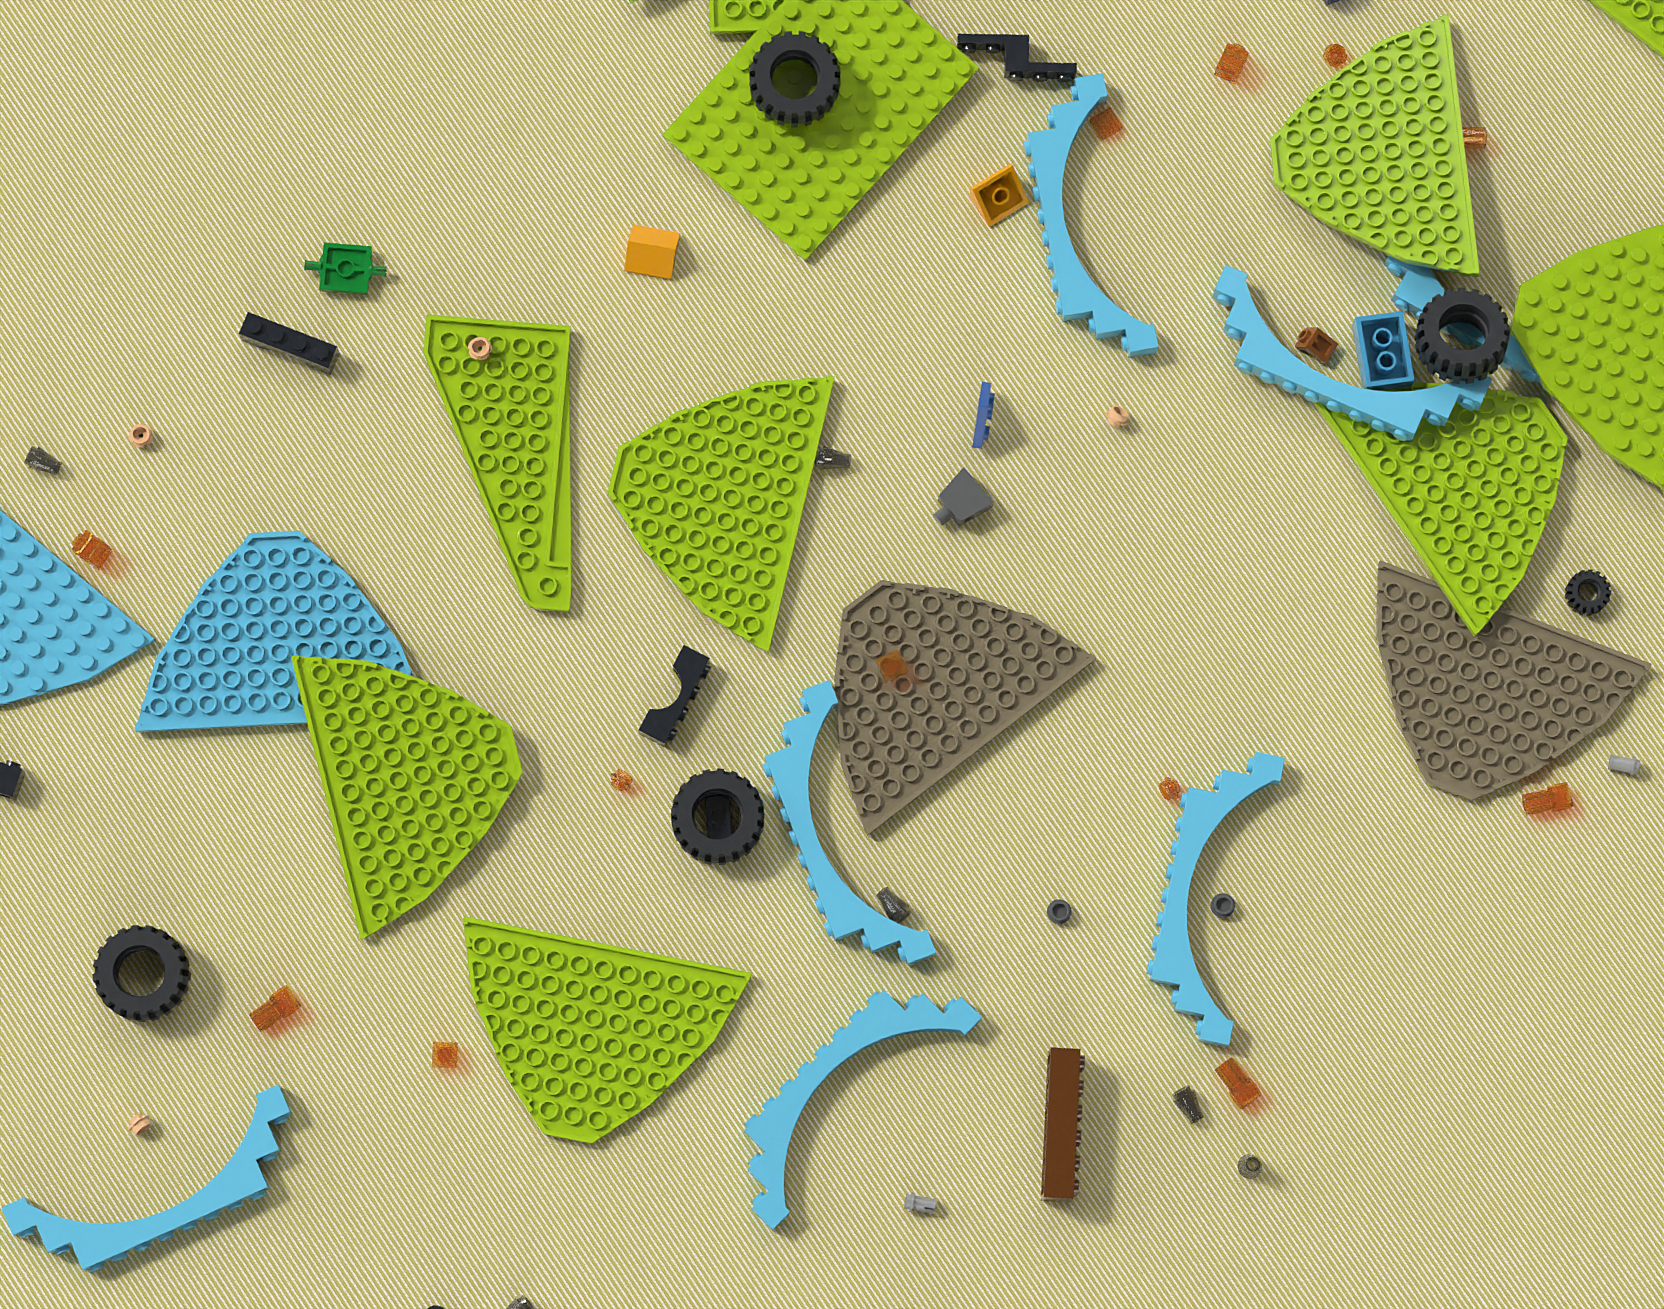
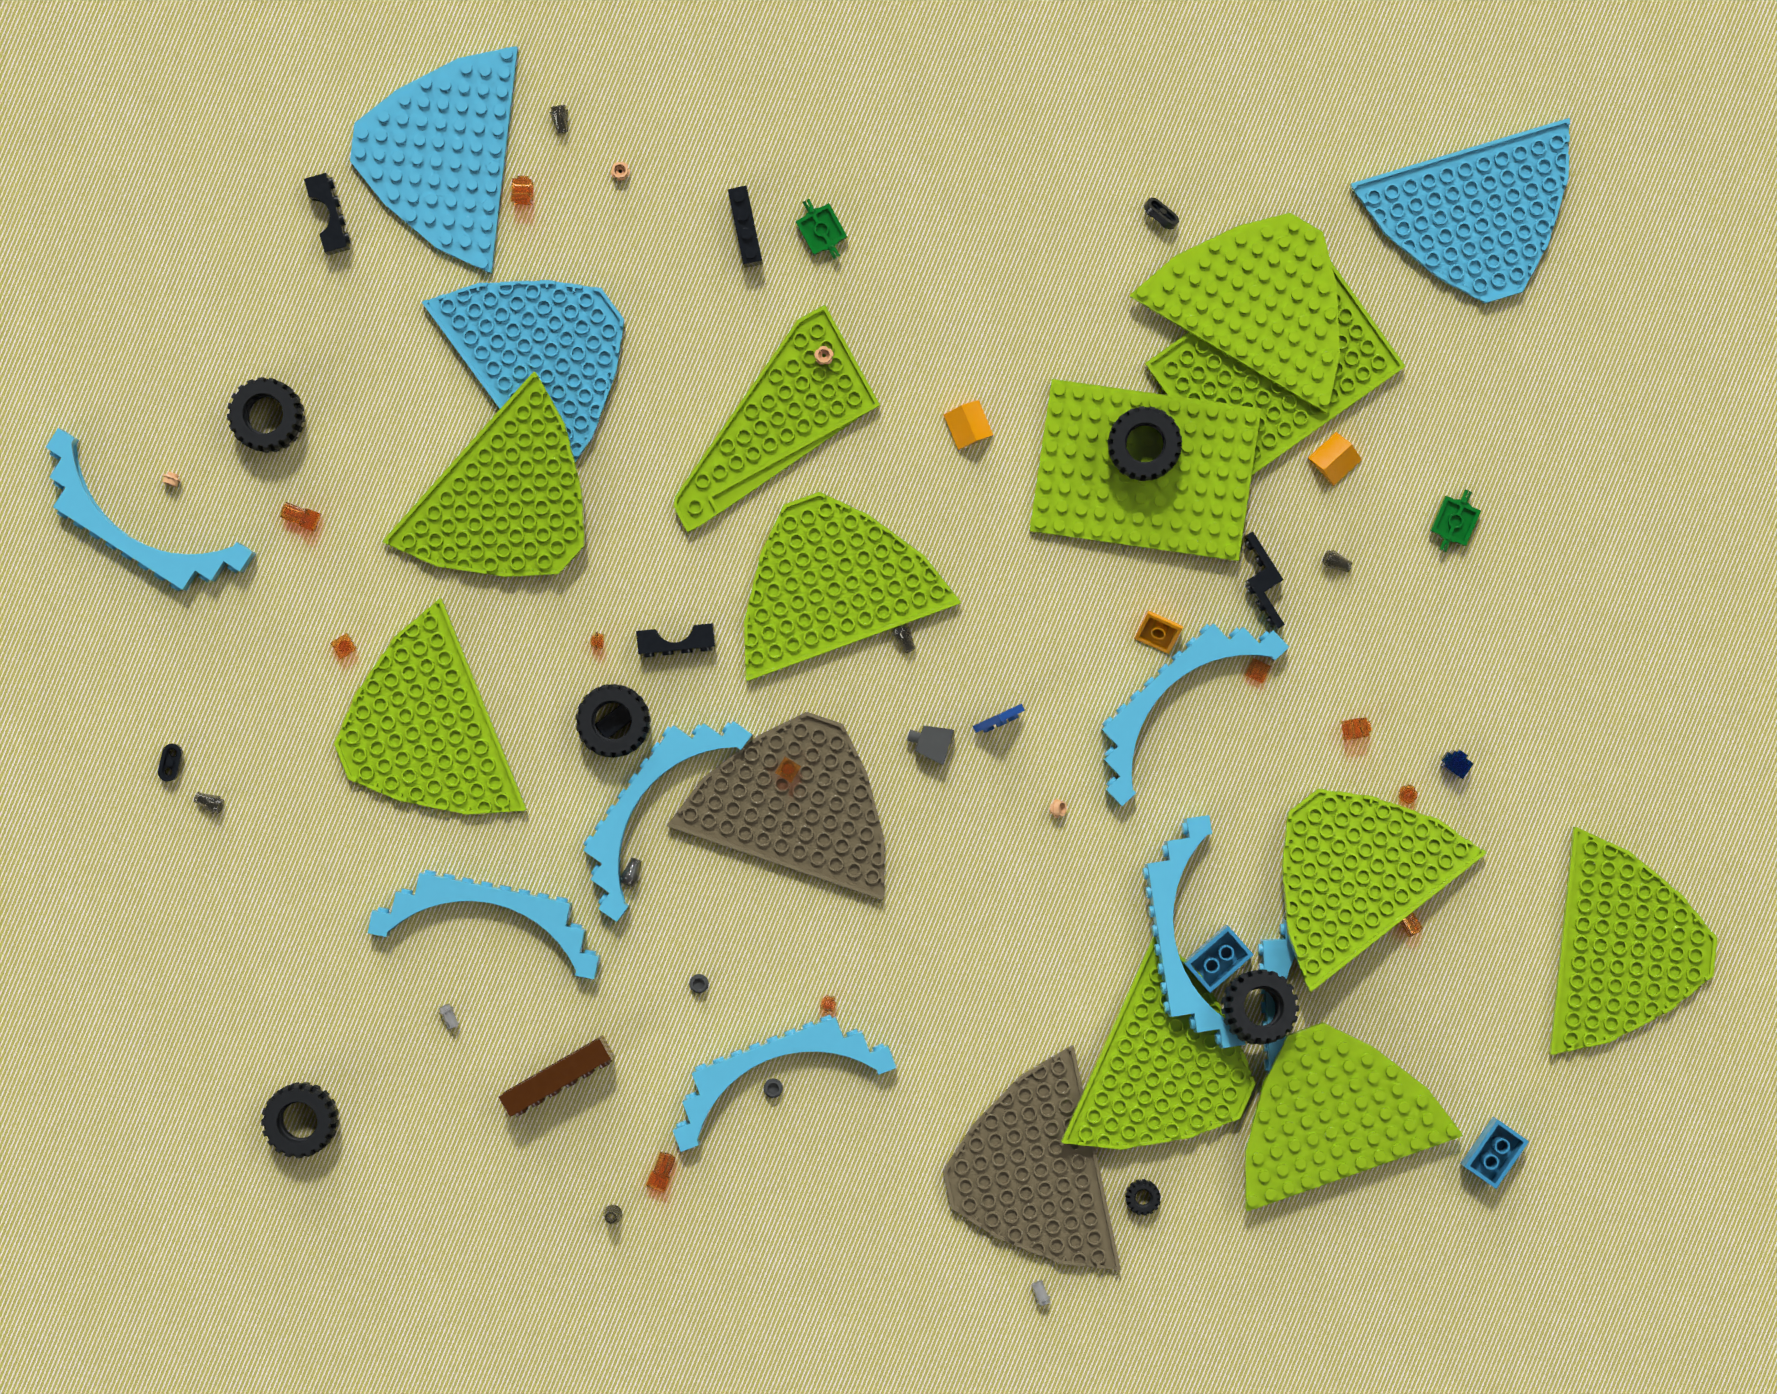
camera: 60 degrees right, 10 degrees up
clear smoke cone [1172,1085,1204,1124] -> none
dark orange bracket [1295,327,1338,364] -> none
clear orange piece [1522,782,1574,815] -> none

